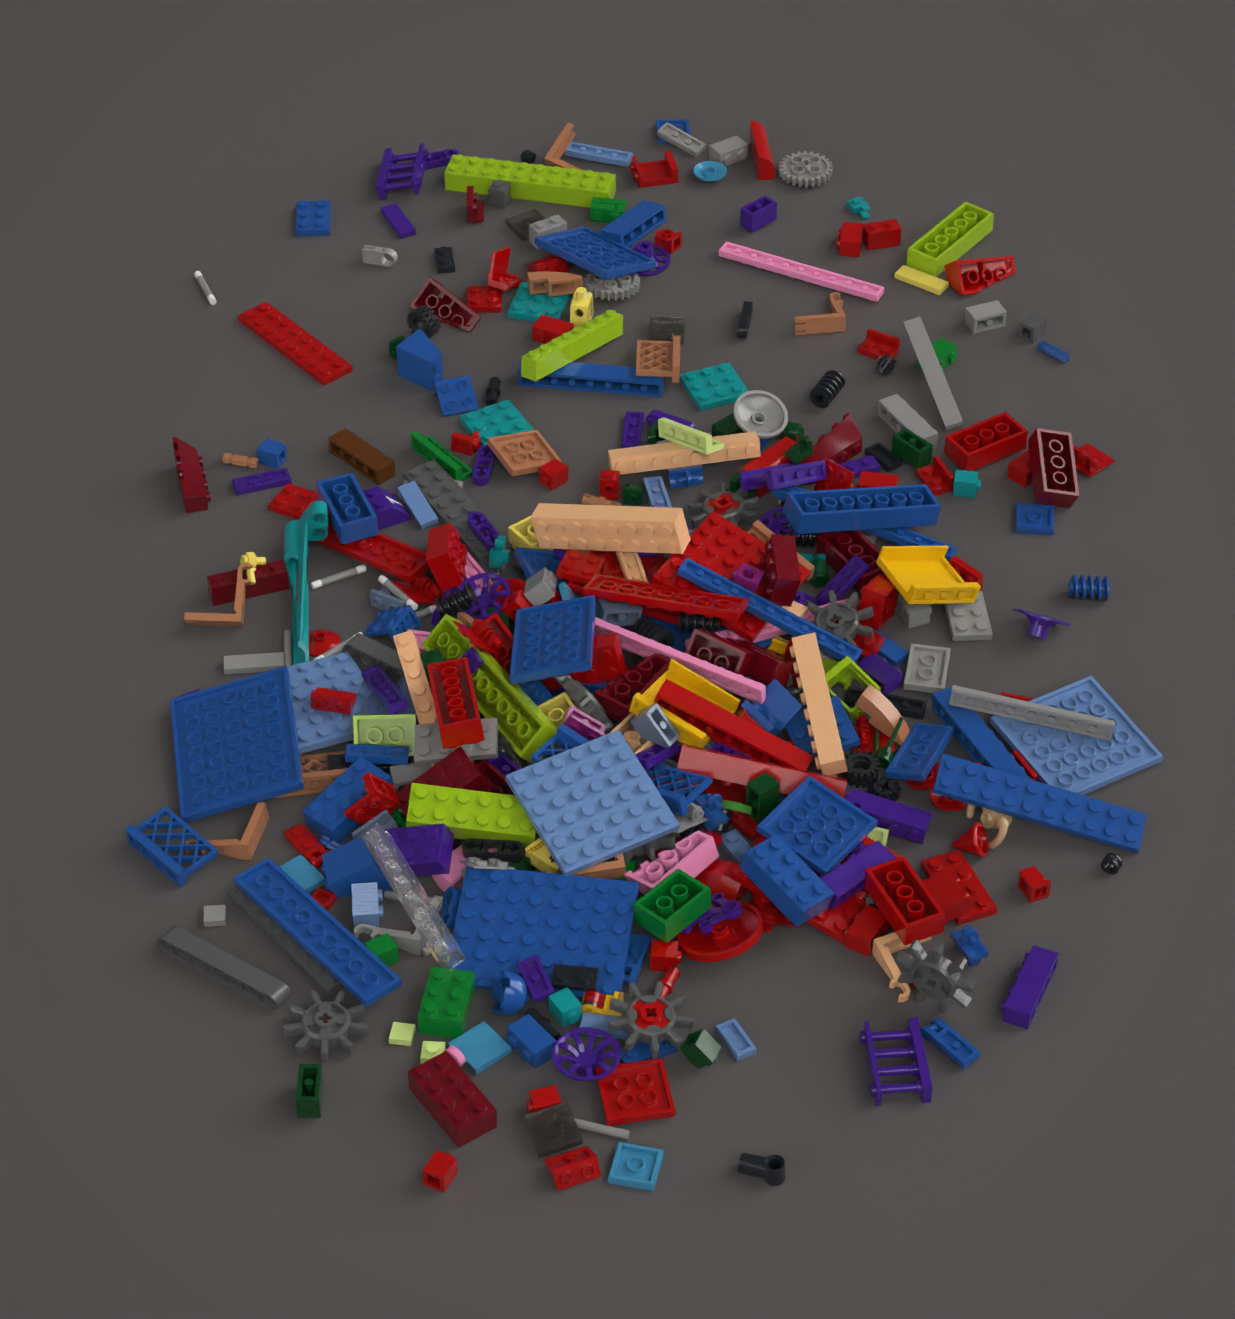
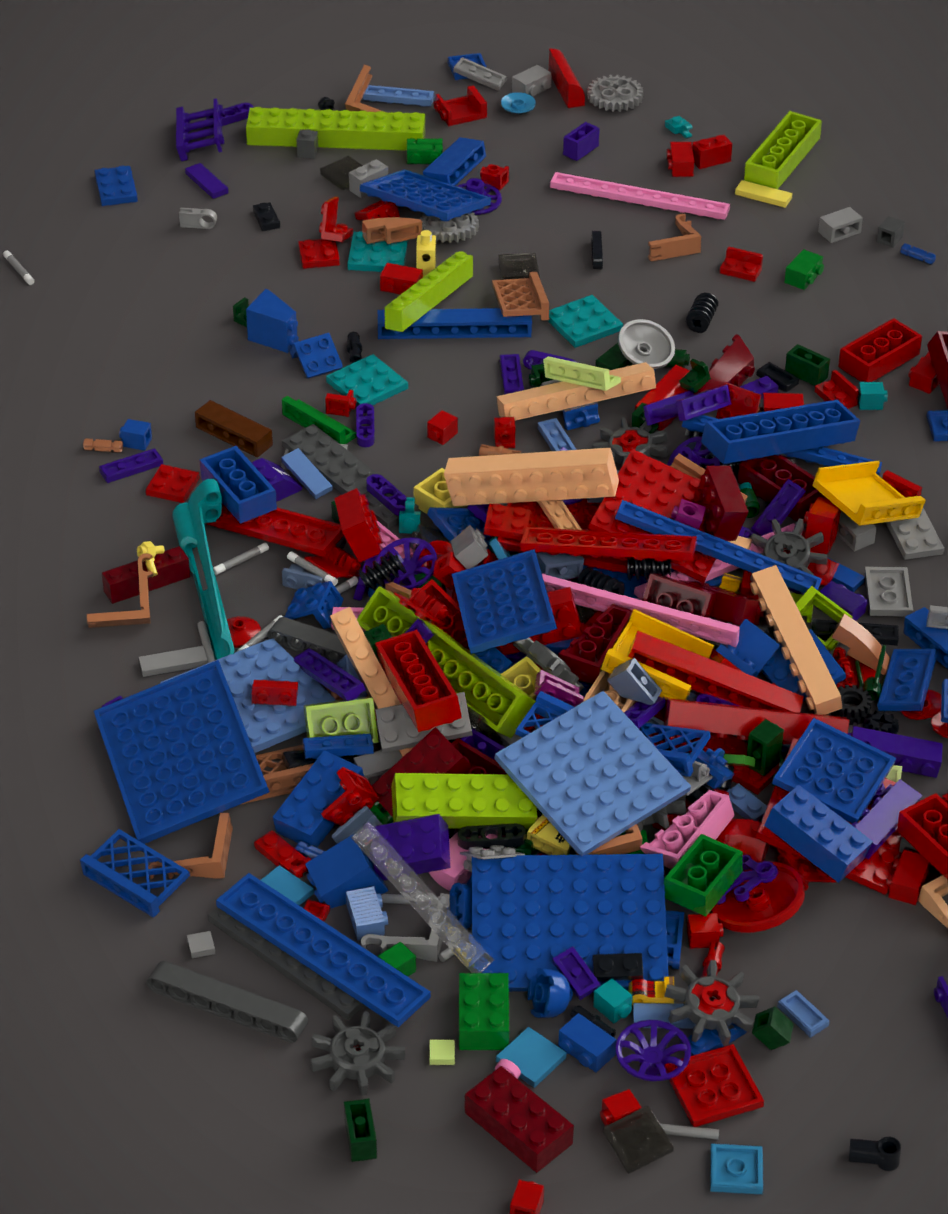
camera: 10 degrees left, 0 degrees up
dark red wedge [172,437,211,513] -> none
red plate [238,302,353,386] -> none
black tyre [407,305,441,339] -> none
dark red wedge [409,277,481,332] -> none
yellowish green plate [420,1041,446,1064] -> none
dark red bracket [466,186,484,223] -> none
nougat plate [487,430,562,476] -> none
red bracket [544,1146,601,1191] -> none
dark green bracket [623,484,644,505] -> none
black gear [875,353,897,376] -> none
light grey brick [878,394,938,449] -> none
light grey tile [903,317,964,431] -> none
red wedge [944,256,1016,295] -> none

